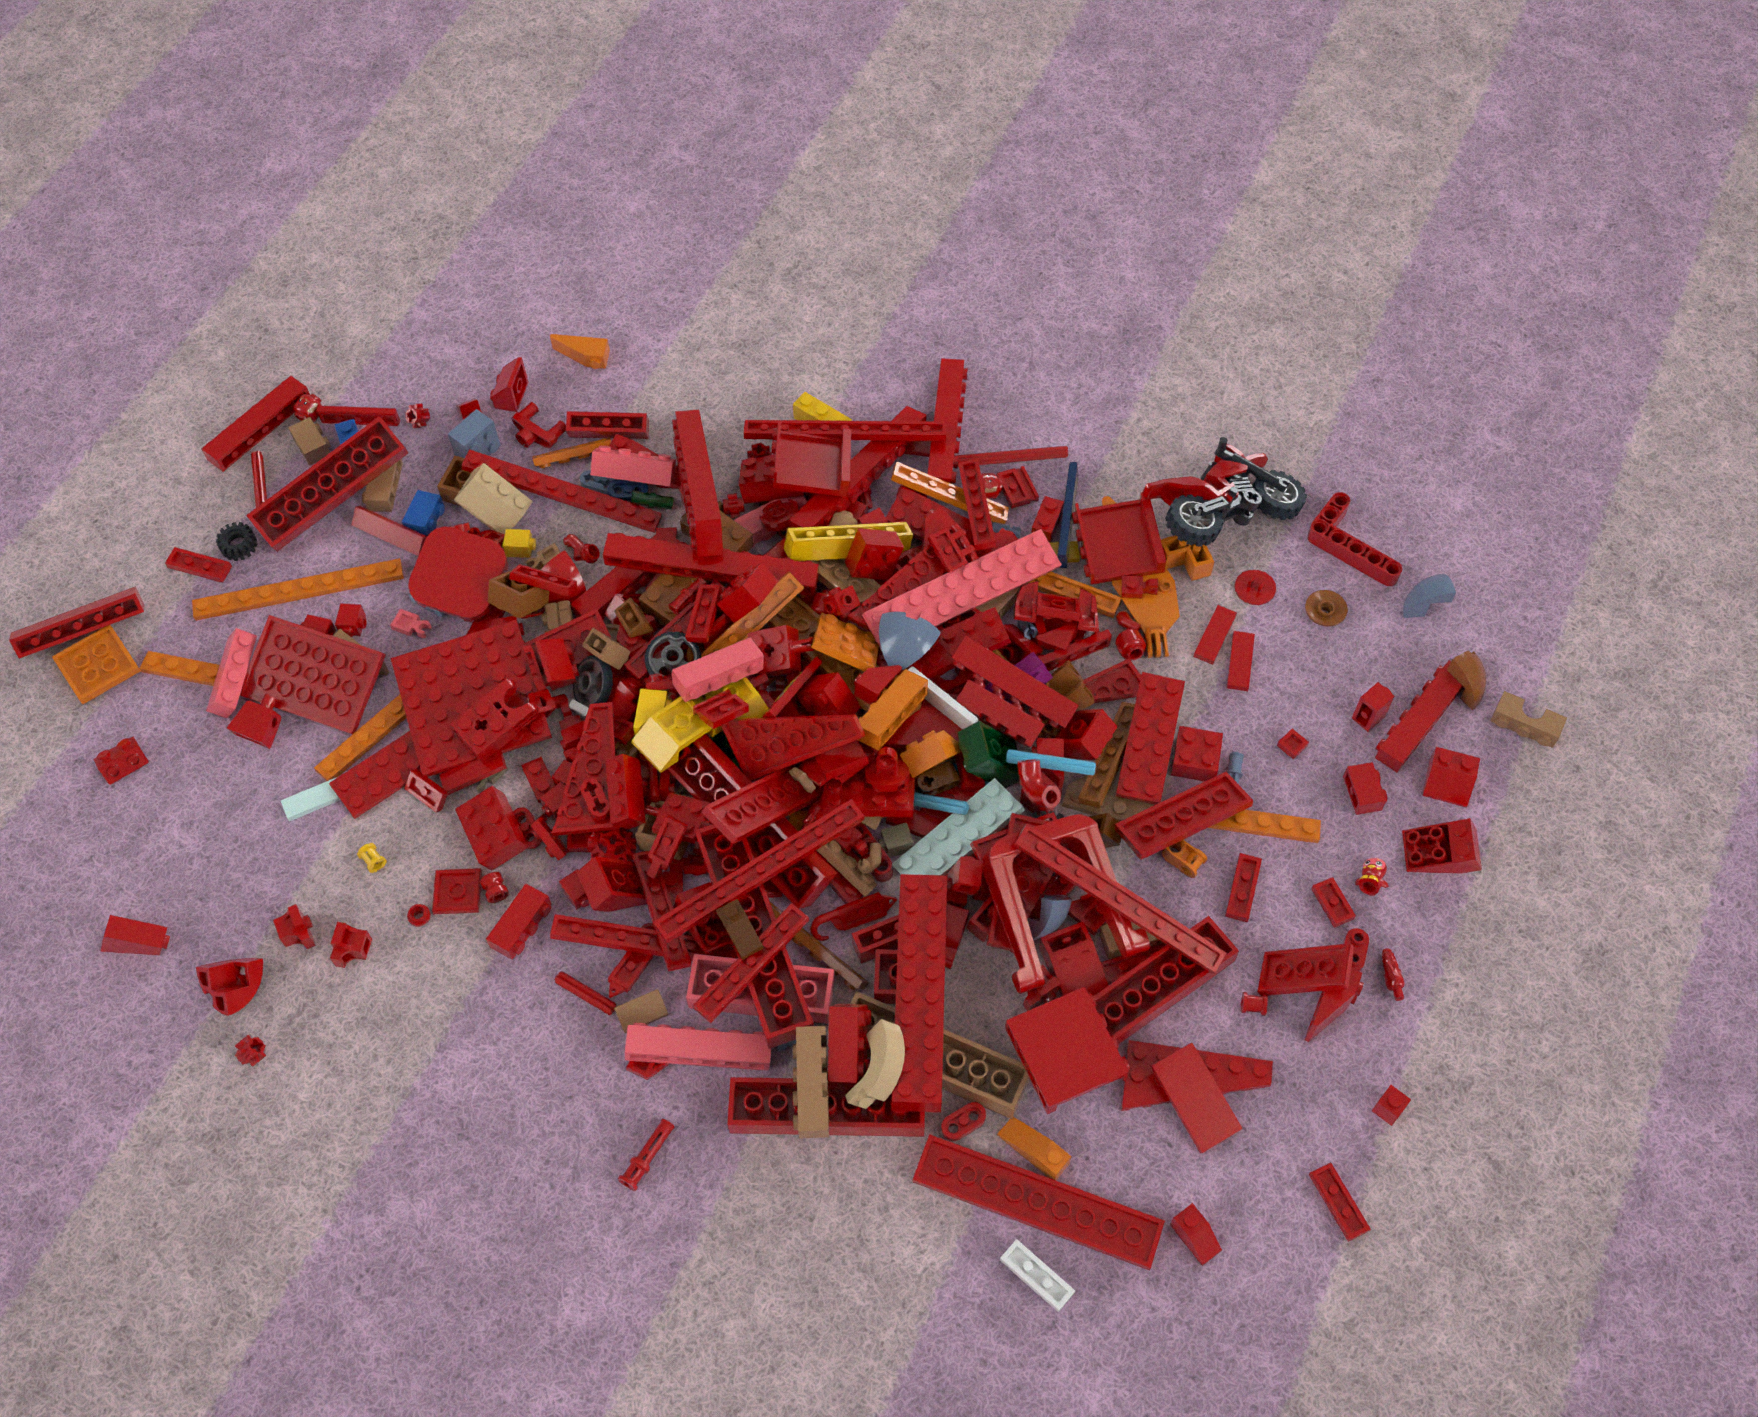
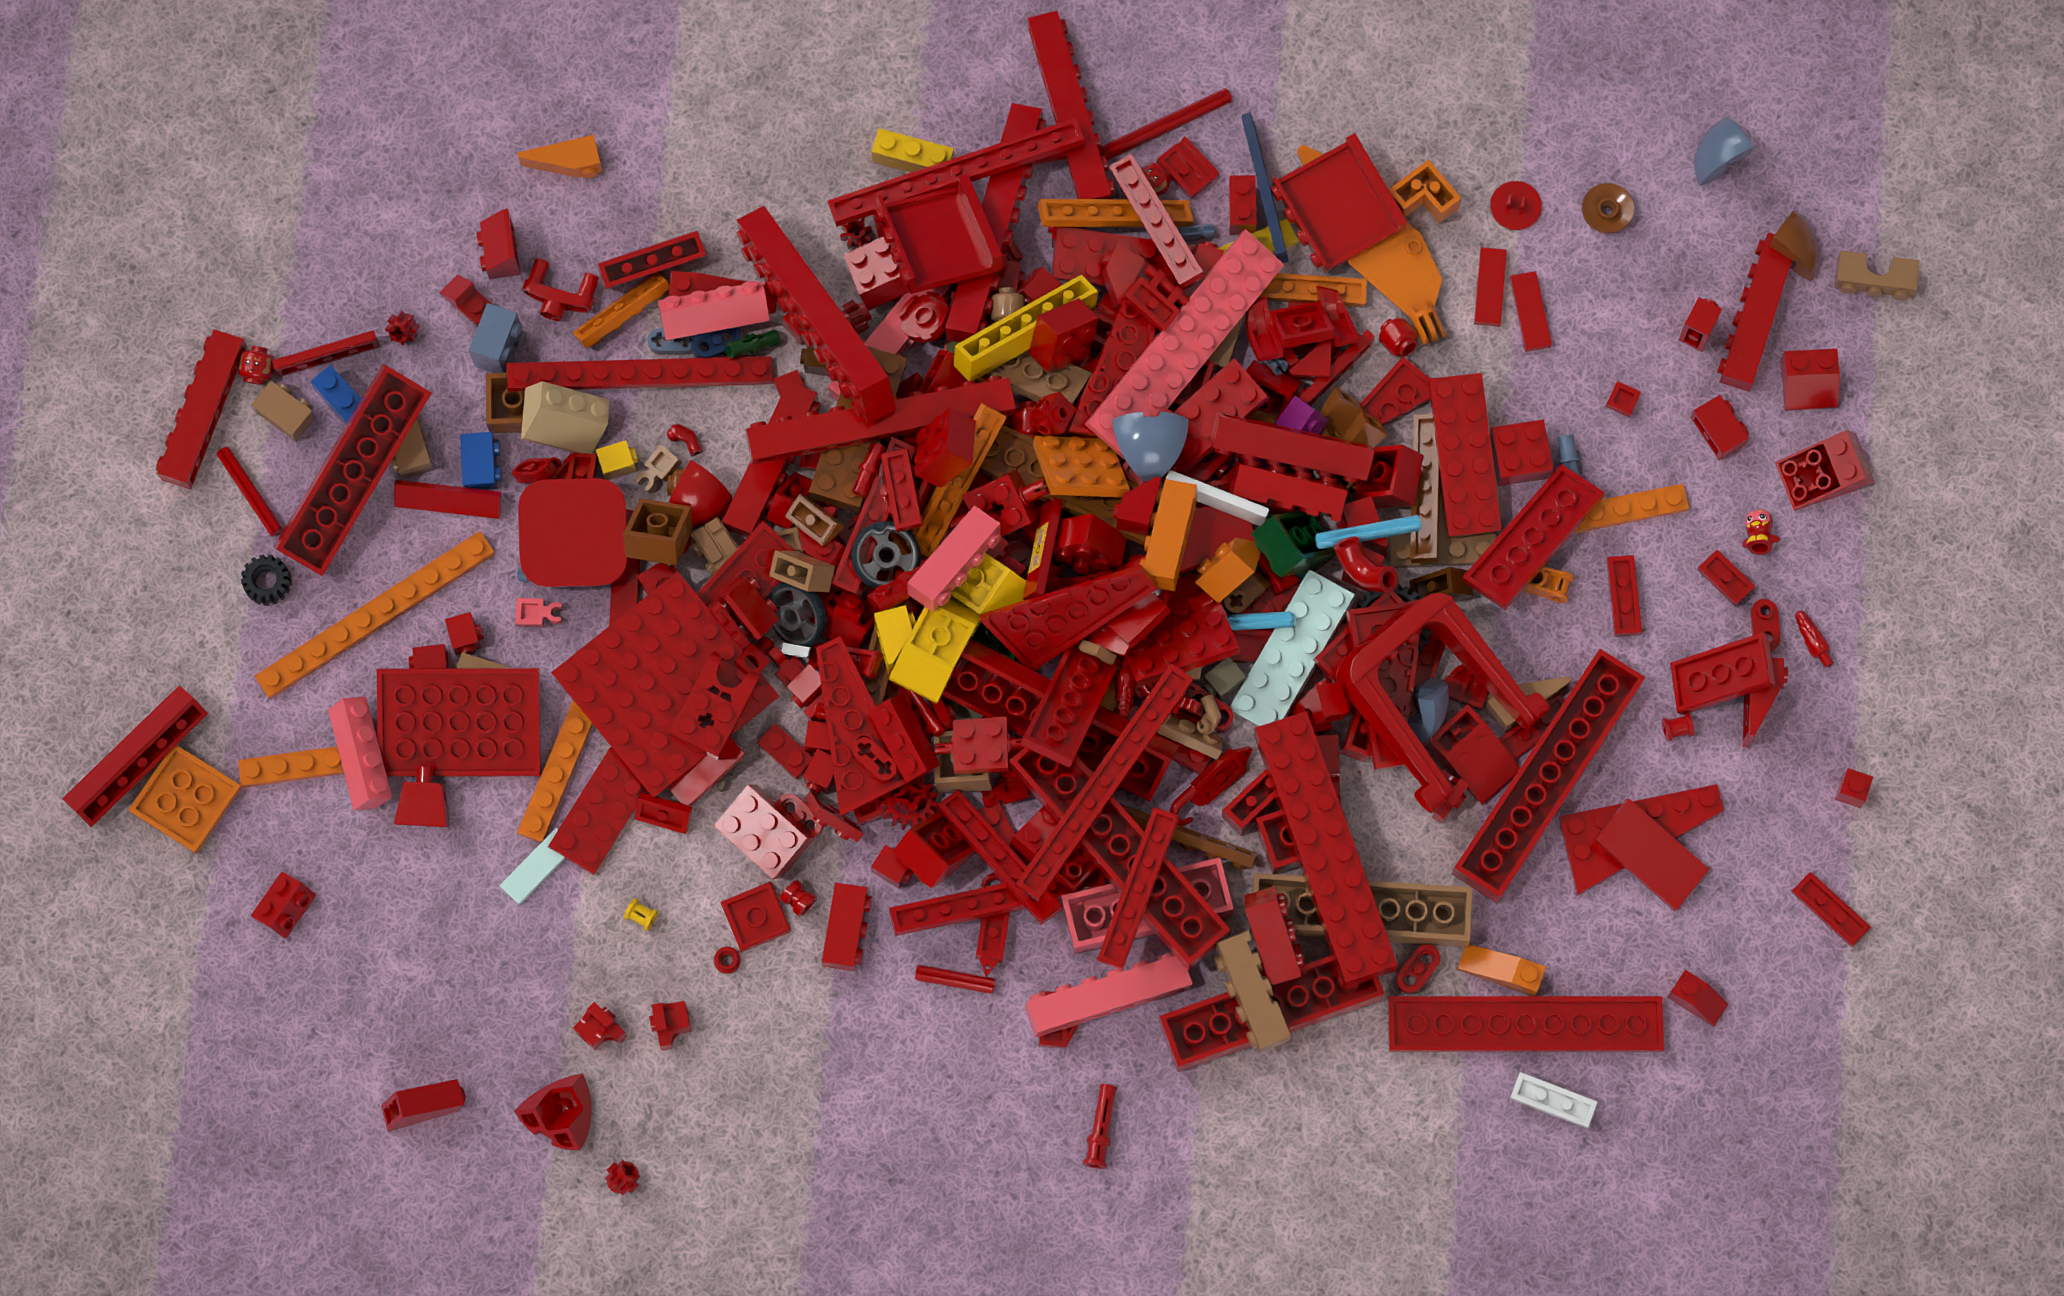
camera: 20 degrees left, 15 degrees up
red plate [165,547,232,583] -> none
red tile [509,564,577,597] -> none
red plate [580,544,600,564] -> none
medium nougat slope [614,989,669,1034] -> none
red hinge [646,815,689,879] -> none
red plate [693,689,749,729] -> none
reddish brown slope [716,899,764,959] -> none
tan arch [845,1019,905,1109] -> none
red tile [865,747,910,792] -> none
red panel [1005,987,1130,1114] -> none
red plate [1013,824,1226,974] -> none
red arm [1116,611,1141,631] -> none
red plate [1121,576,1158,598] -> none
piece [1142,437,1307,547] -> none
red beam [1307,492,1403,586] -> none

